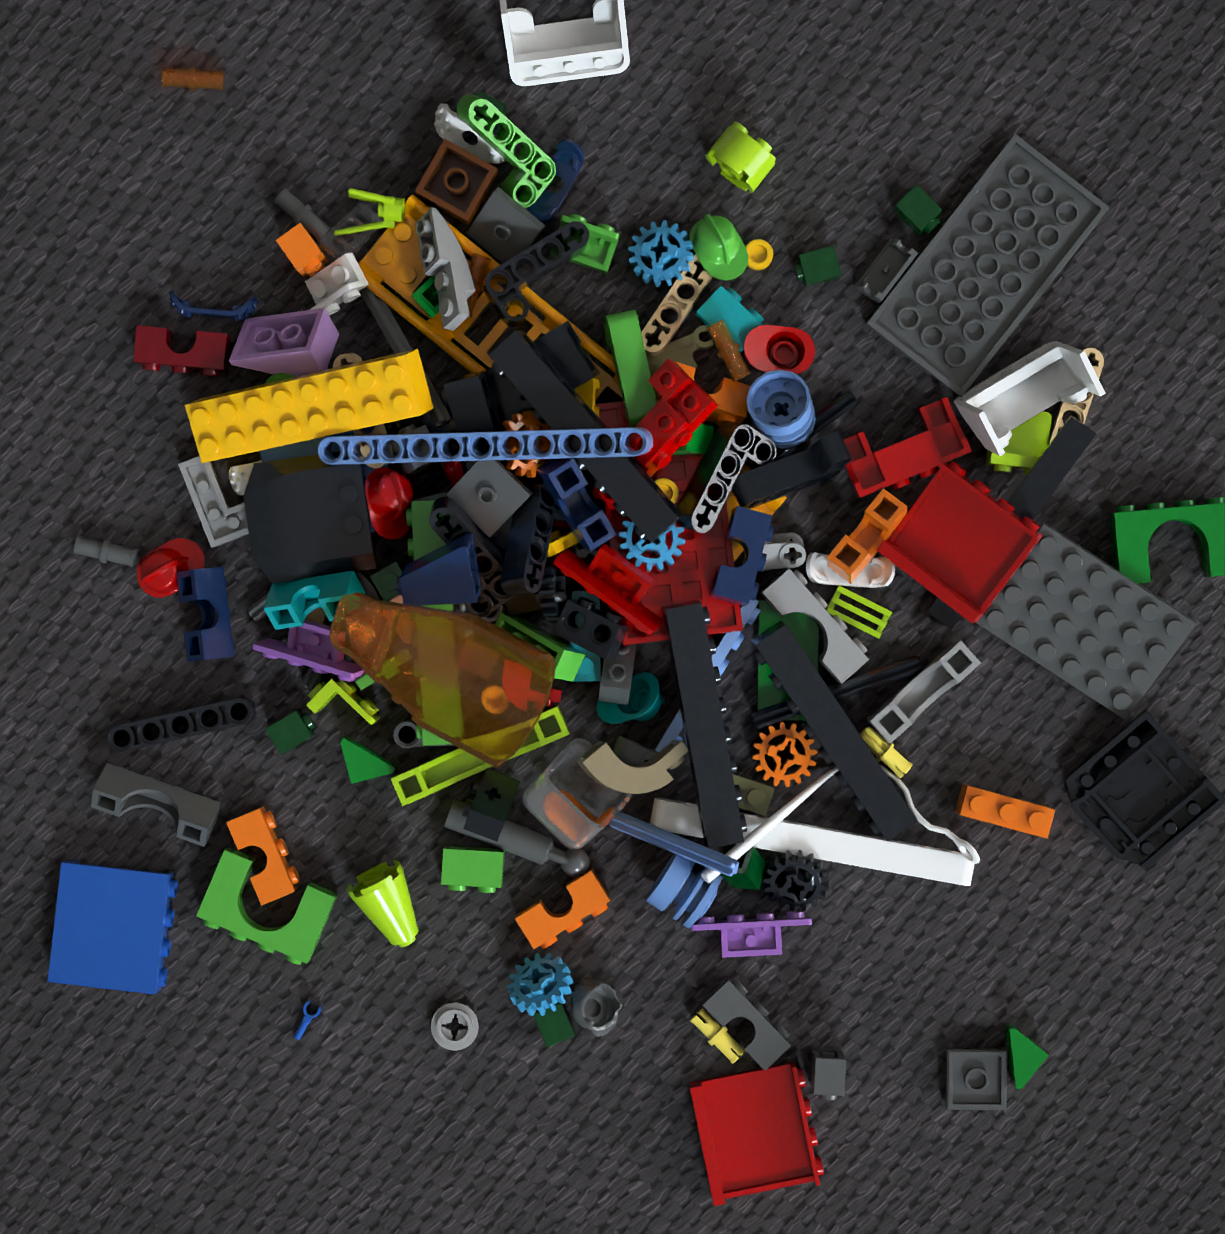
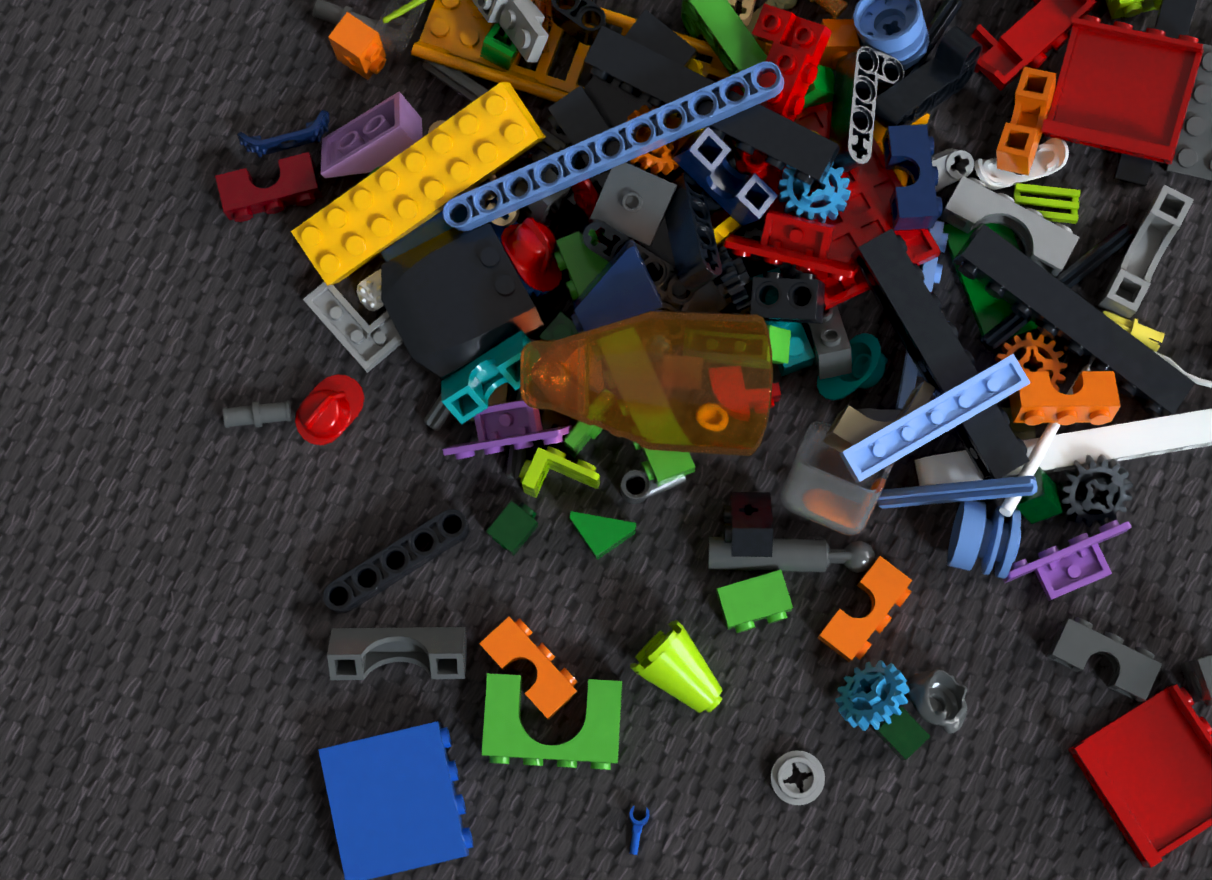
camera: 10 degrees left, 10 degrees down
dark blue arch [176,567,234,662] -> none
white bracket [305,252,369,316] -> none
lime arch [391,705,570,806] -> none
light yellow pin [690,1007,746,1064] -> none
none -> light blue plate [839,354,1030,483]
none -> orange arch [1009,371,1121,426]

